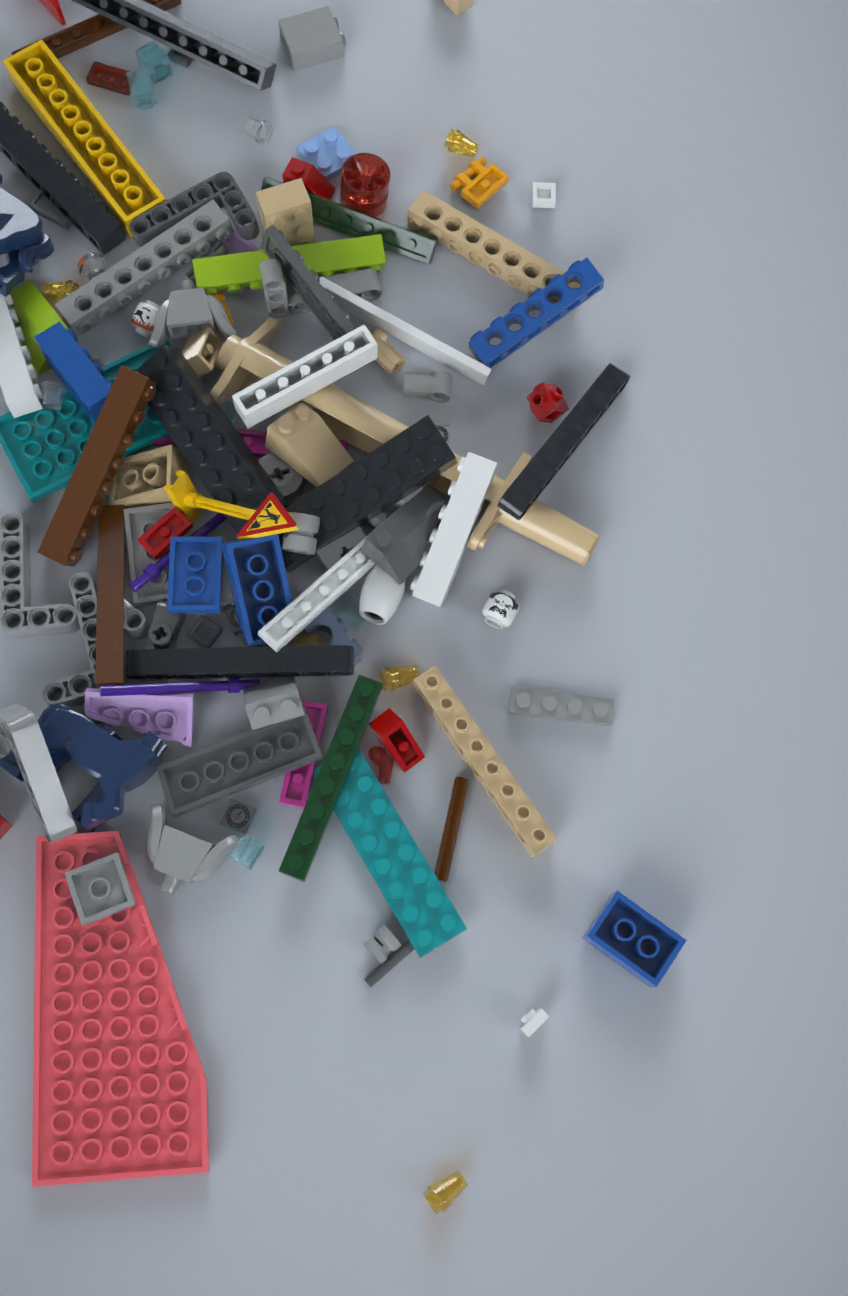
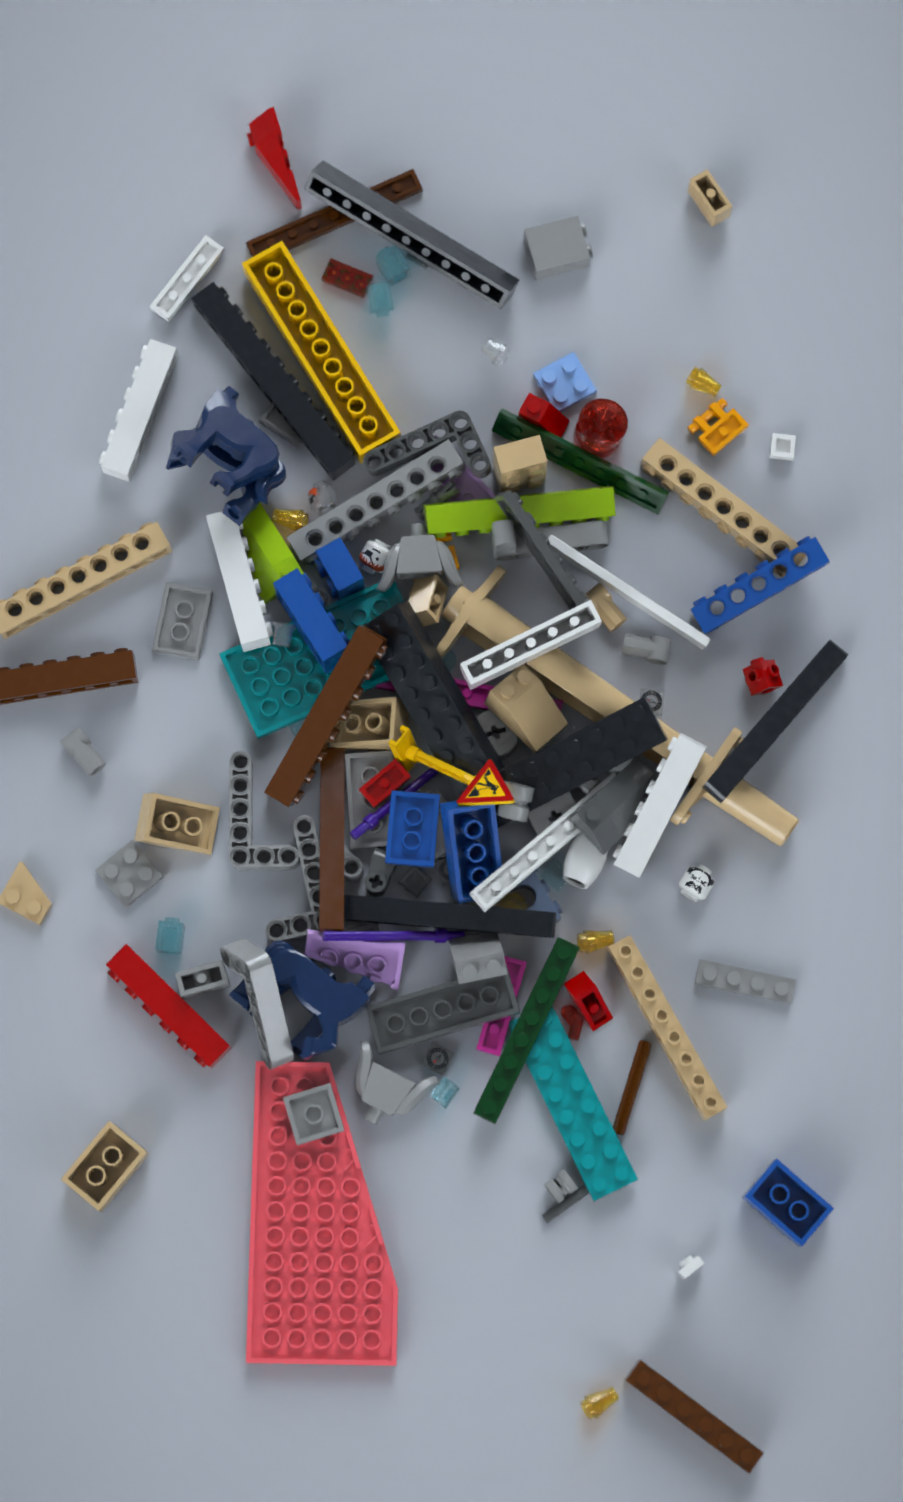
camera: 10 degrees right, 5 degrees up
none -> blue brick [314,537,365,600]
none -> reddish brown brick [624,1359,764,1474]

